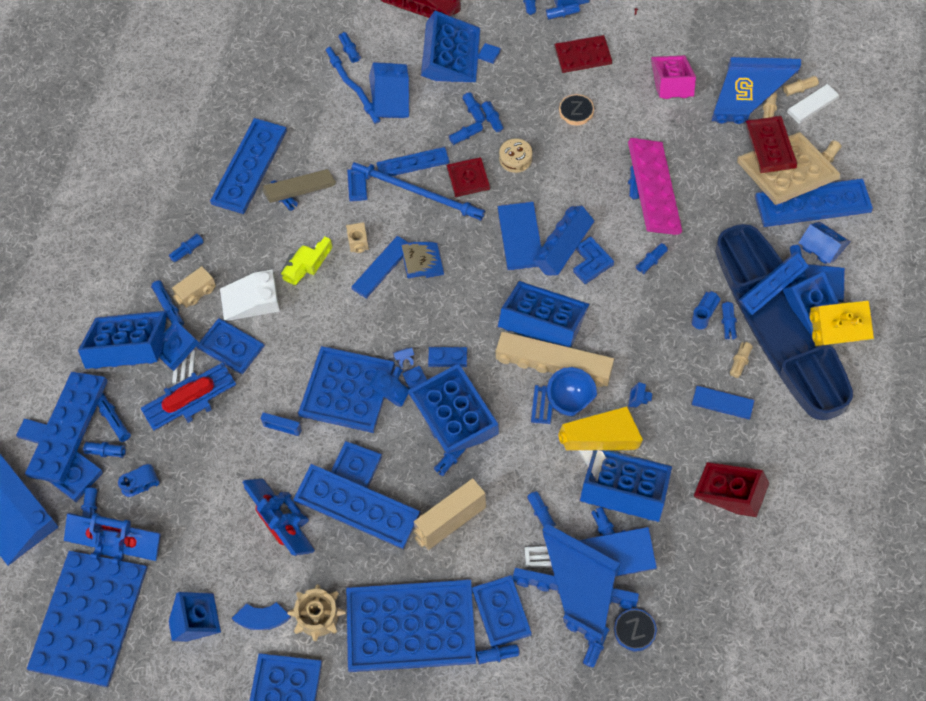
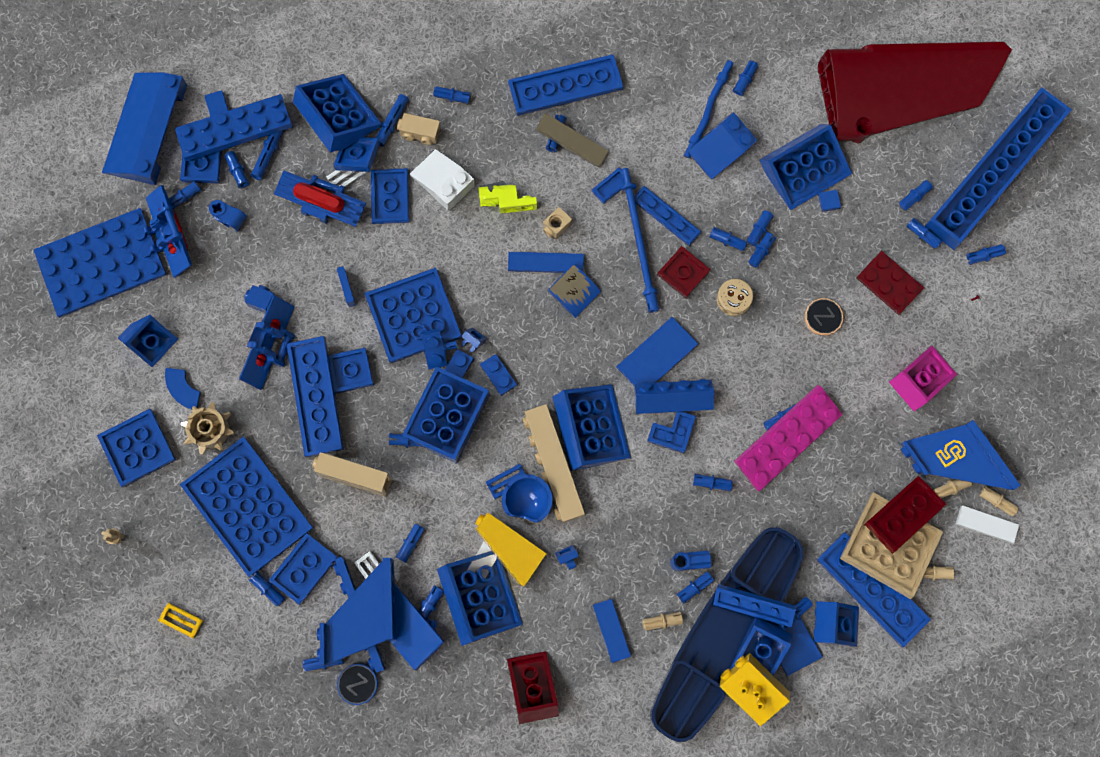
camera: 50 degrees right, 15 degrees up
none -> blue brick [244,285,274,313]

